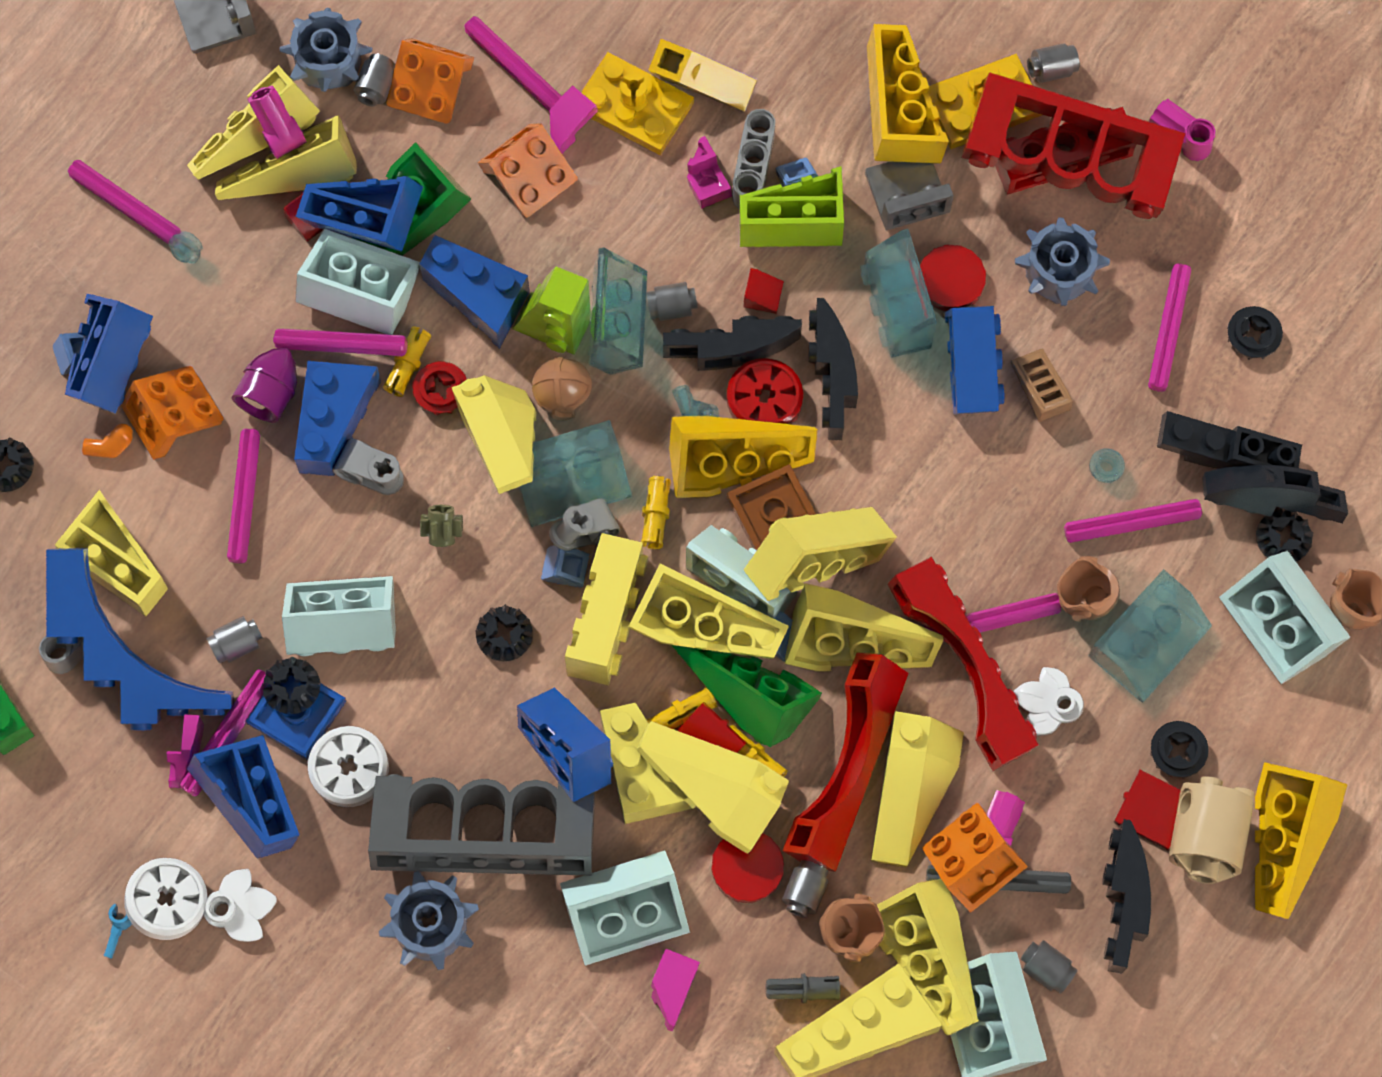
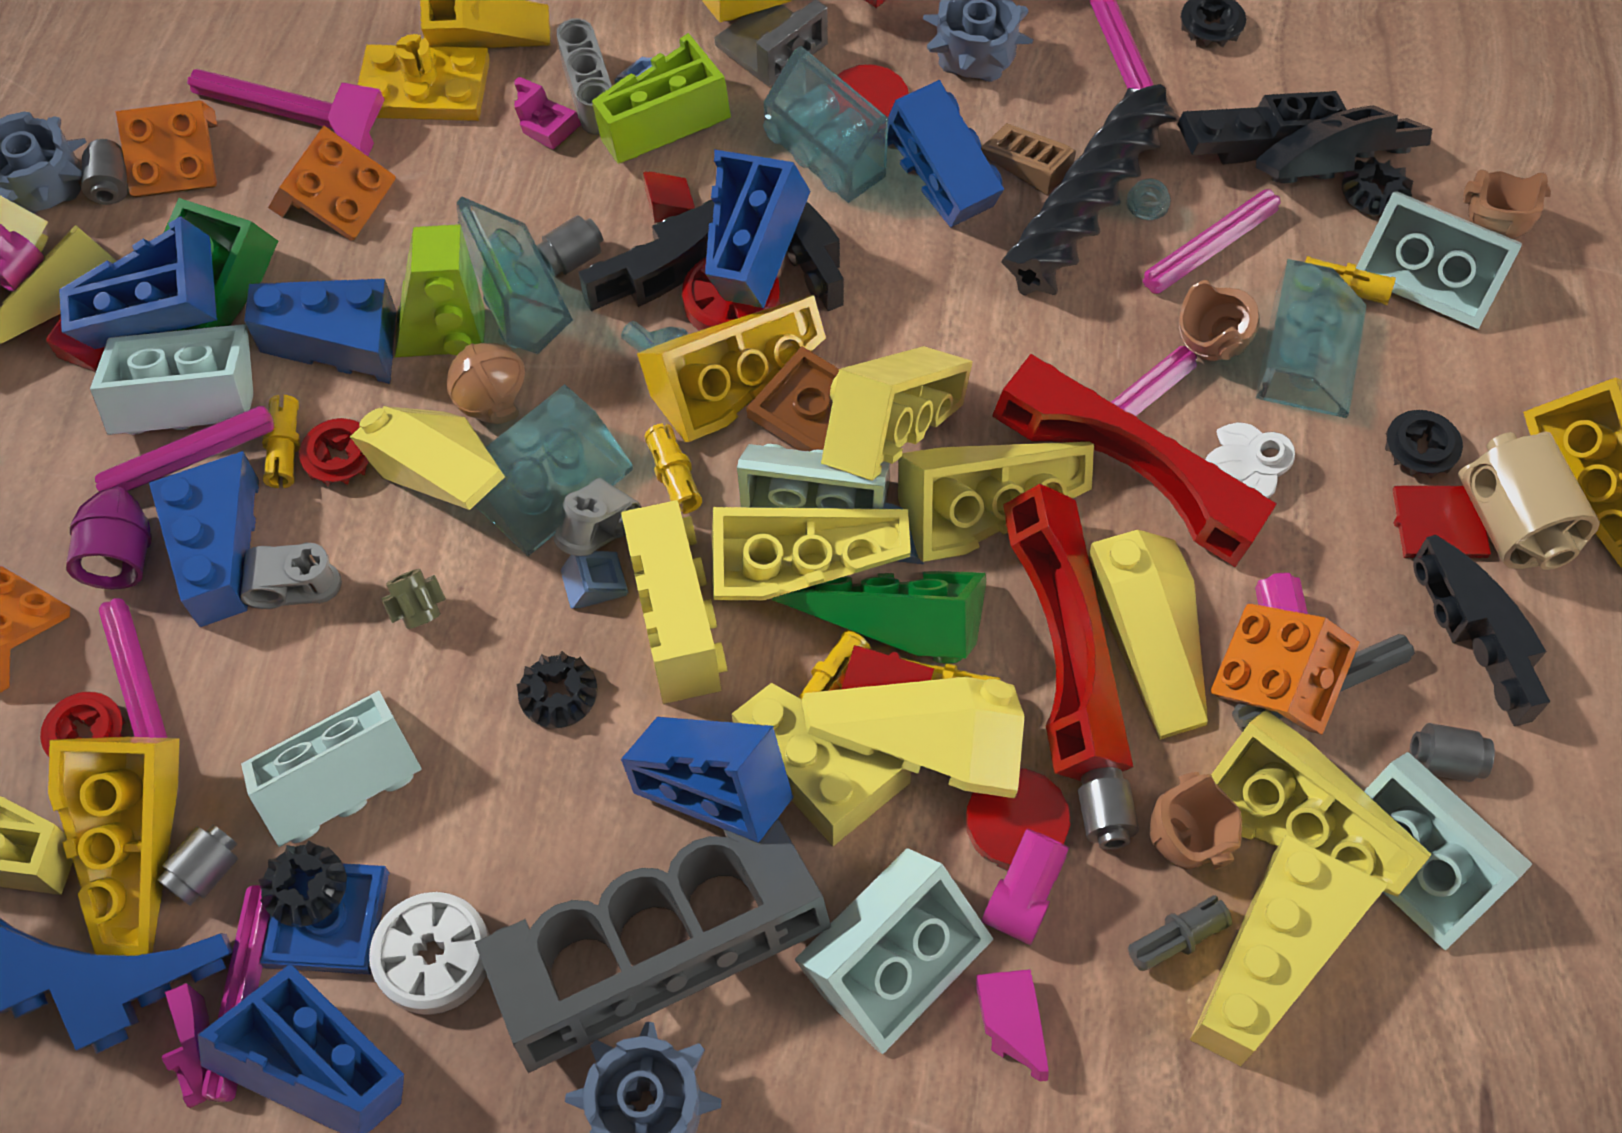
camera: 25 degrees left, 10 degrees down
none -> red gear [40,692,126,757]
none -> yellow wedge [48,737,180,956]
none -> blue wedge [705,150,811,308]
none -> dark pink piece [982,829,1069,946]
none -> black piece [1001,84,1180,295]
none -> yellow pin [1299,256,1396,306]

